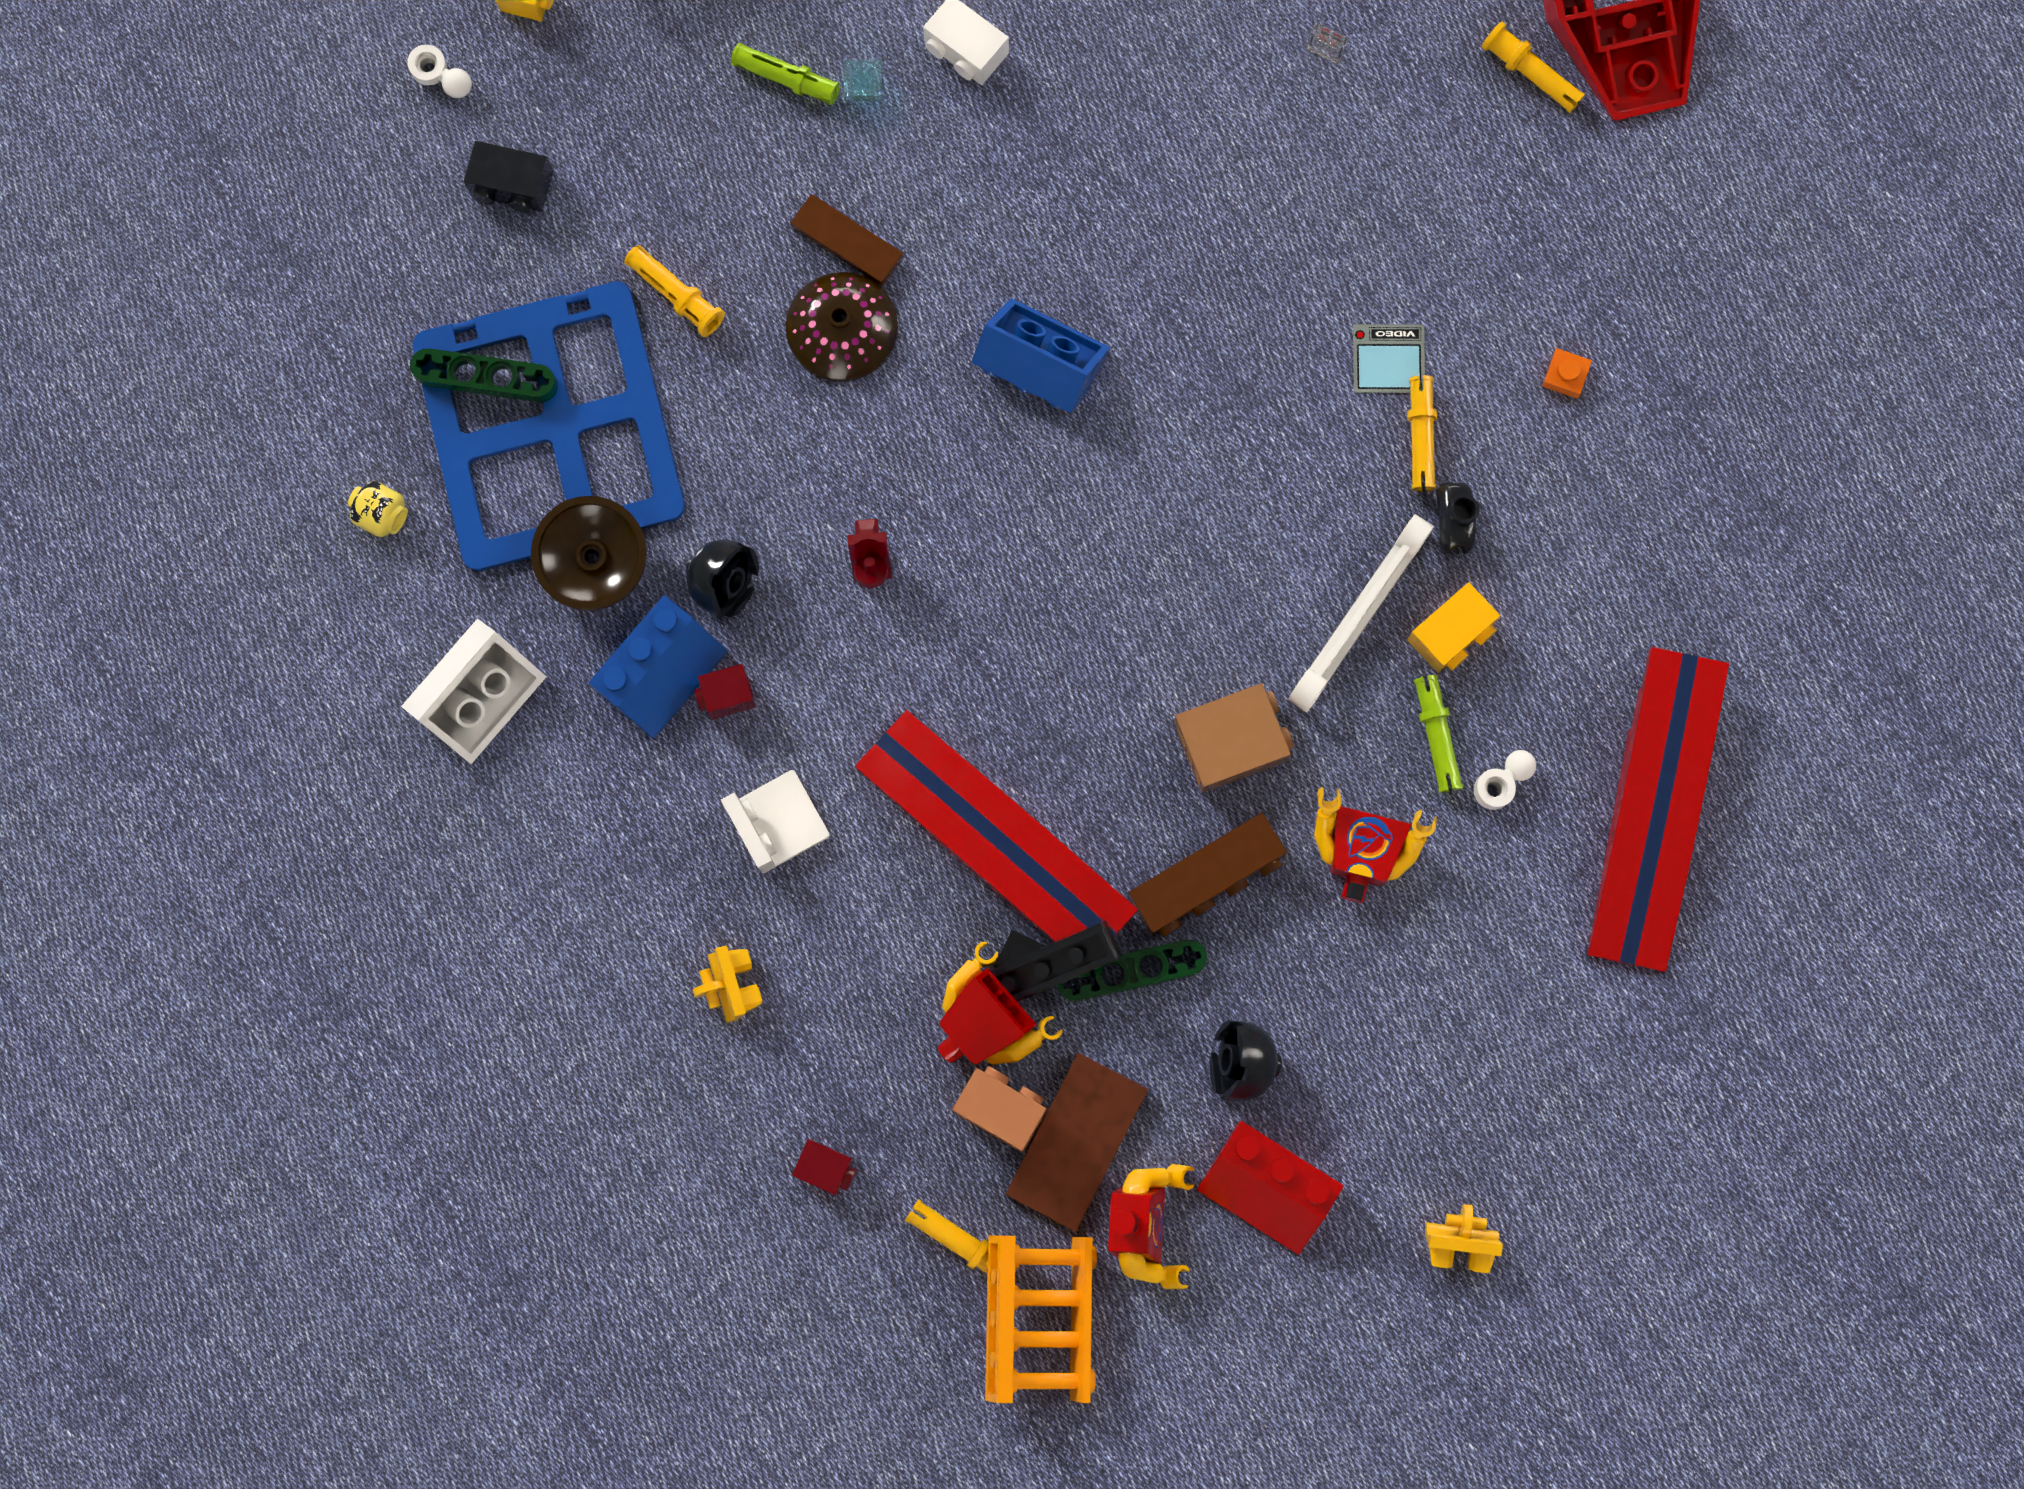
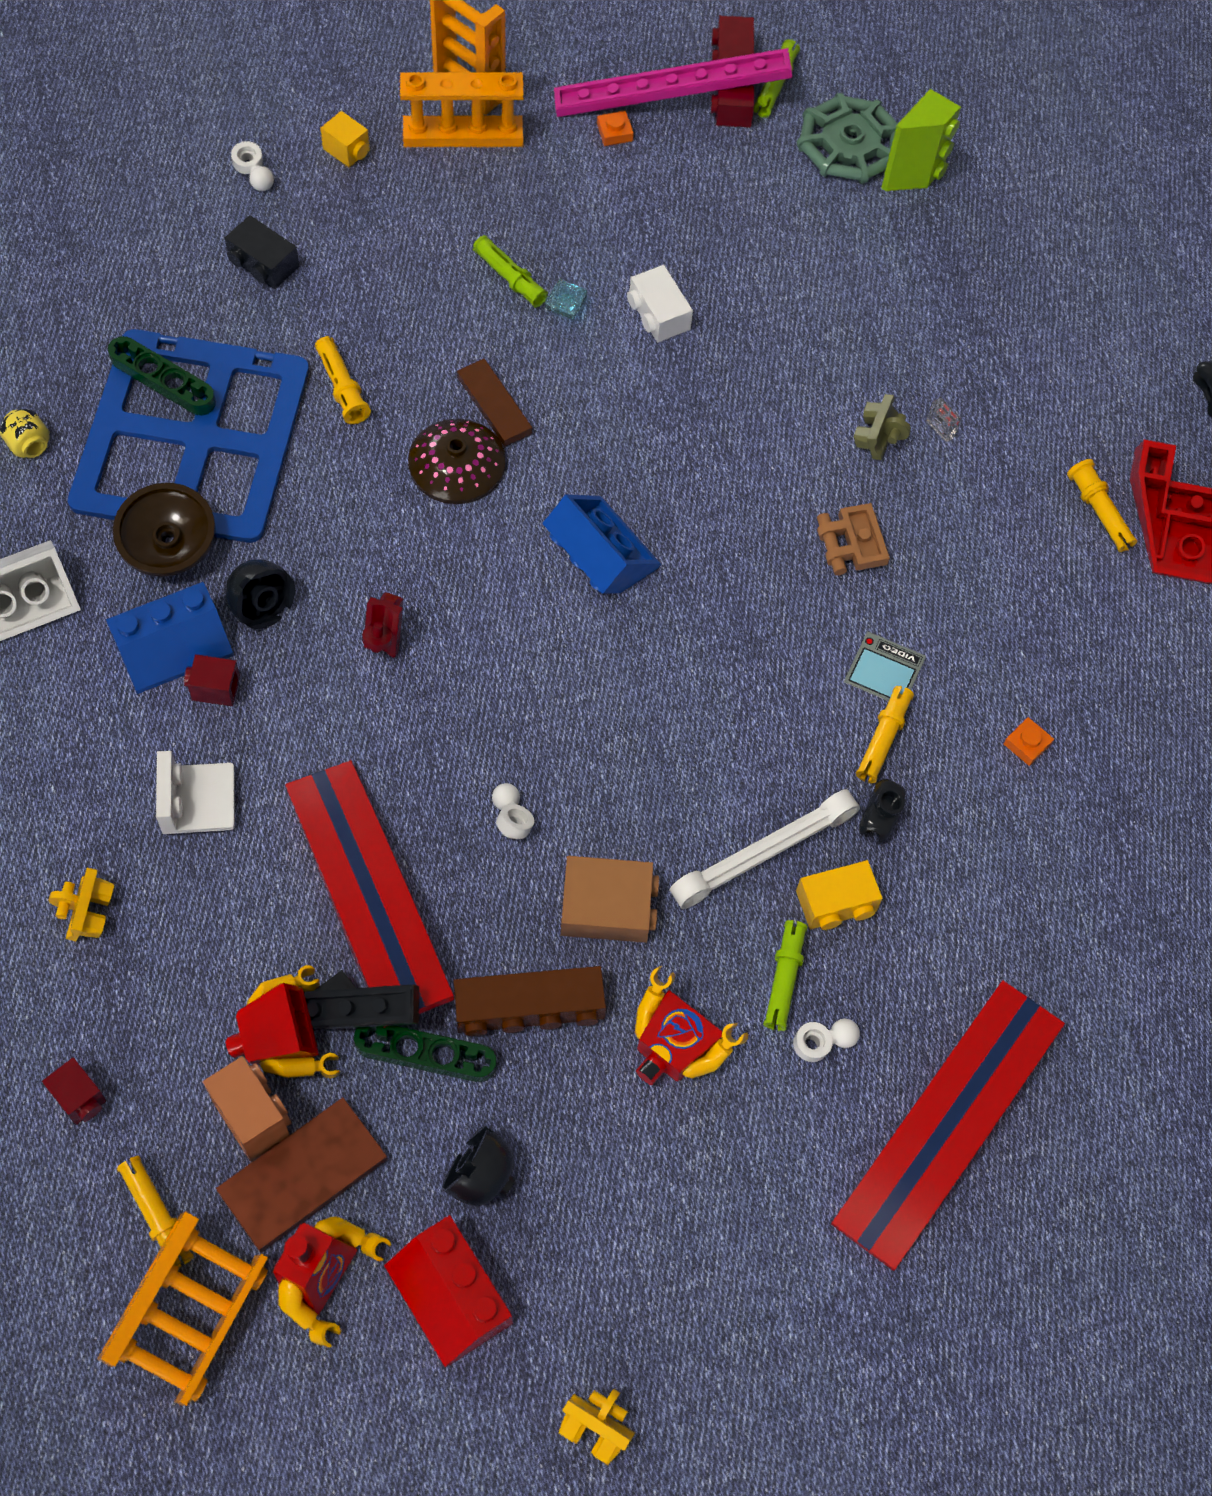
camera: 15 degrees right, 15 degrees down
none -> white plate [492,783,534,839]
none -> medium nougat plate [817,503,890,576]
none -> olive hips [854,394,911,460]

